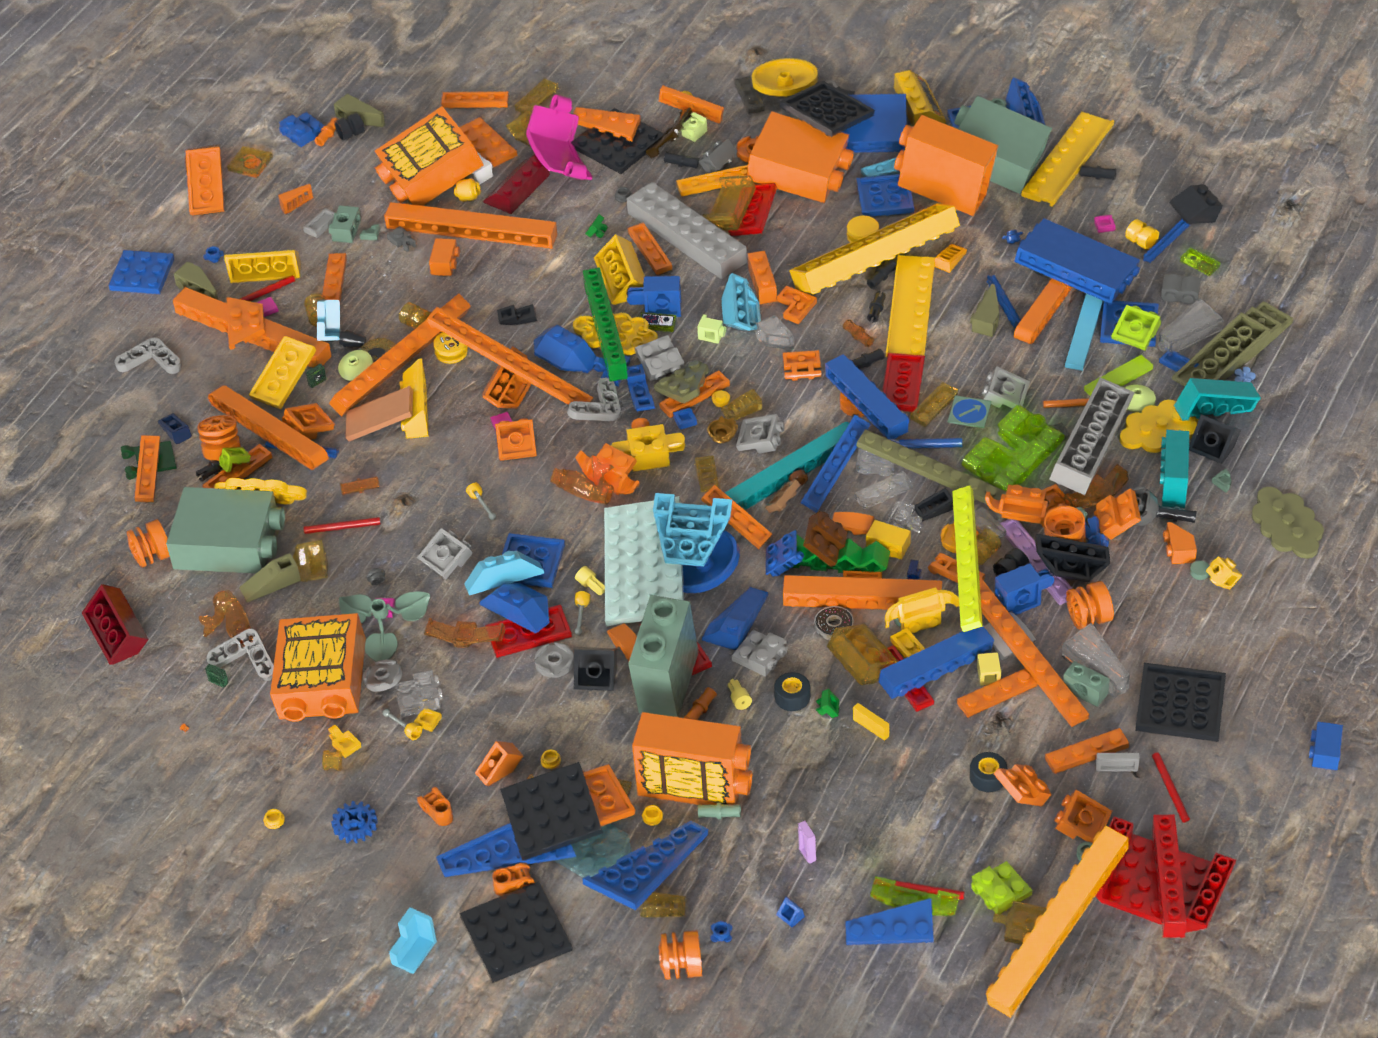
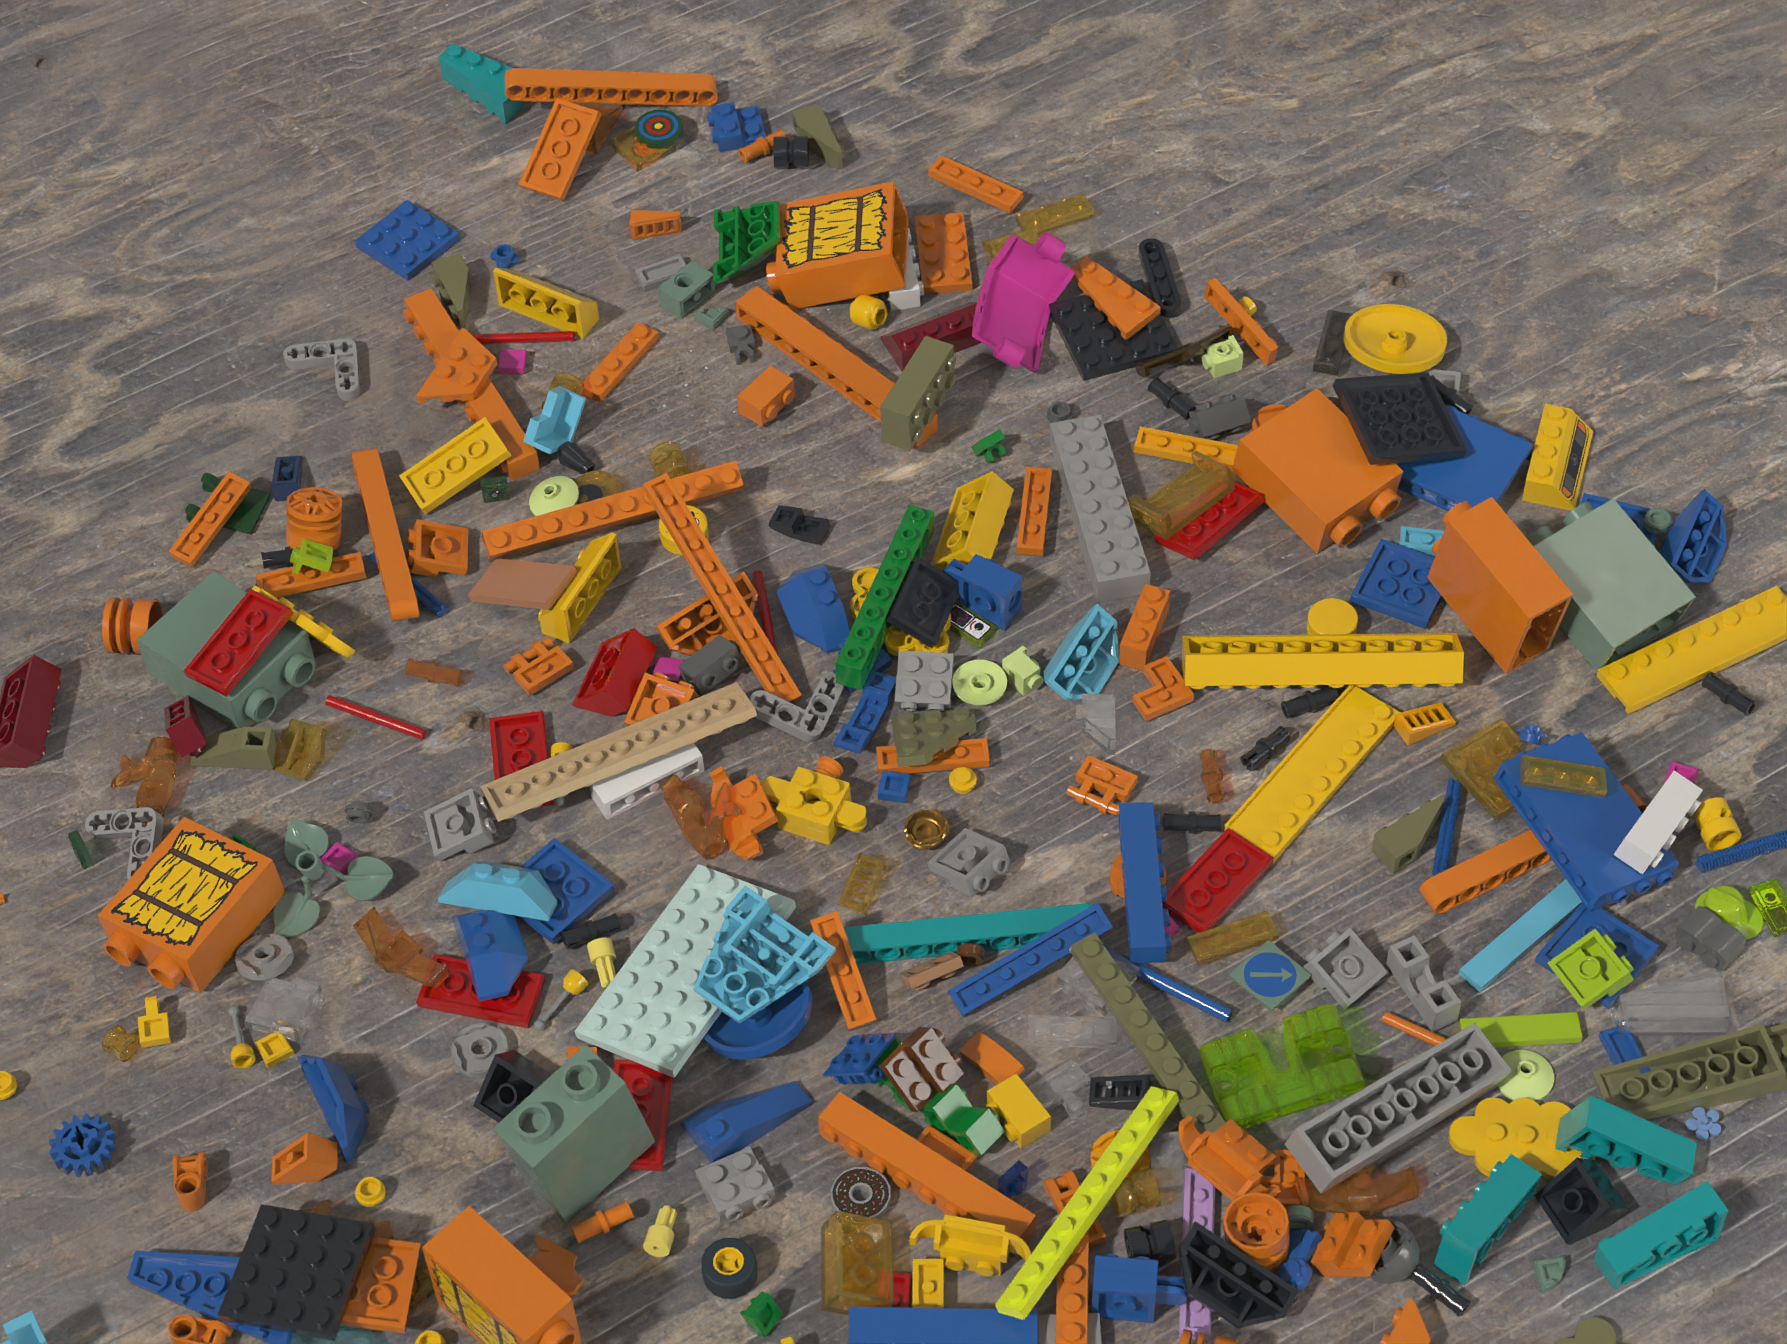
camera: 30 degrees right, 5 degrees up
clear yellow slope [721,389,762,420] -> none
none -> dark red slope [164,696,207,758]
none -> red plate [183,589,294,697]
none -> blue wedge [298,1055,370,1163]
none -> teal wedge [438,43,528,124]
none -> tan plate [480,682,757,822]
none -> red tile [489,711,554,807]
none -> orange plate [503,638,574,696]
none -> orange beam [504,68,718,106]
none -> black pin [561,913,621,950]
none -> red slope [572,628,658,717]
none -> white brick [589,744,704,820]
none -> dark green tile [635,109,683,149]
none -> dark grey brick [678,634,743,696]
none -> green wedge [713,201,780,284]
none -> olive brick [880,336,957,451]
none -> black plate [886,557,959,649]
none -> yellowish green dish [952,660,1007,705]
none -> black plate [1139,238,1181,317]
none -> light grey arch [1386,935,1461,1032]
none -> clear yellow plate [1439,718,1520,820]
none -> clear yellow plate [1519,755,1607,797]
none -> teal wedge [1594,1181,1729,1290]
none -> white brick [1613,771,1703,875]
none -> lime piece [1695,885,1764,940]

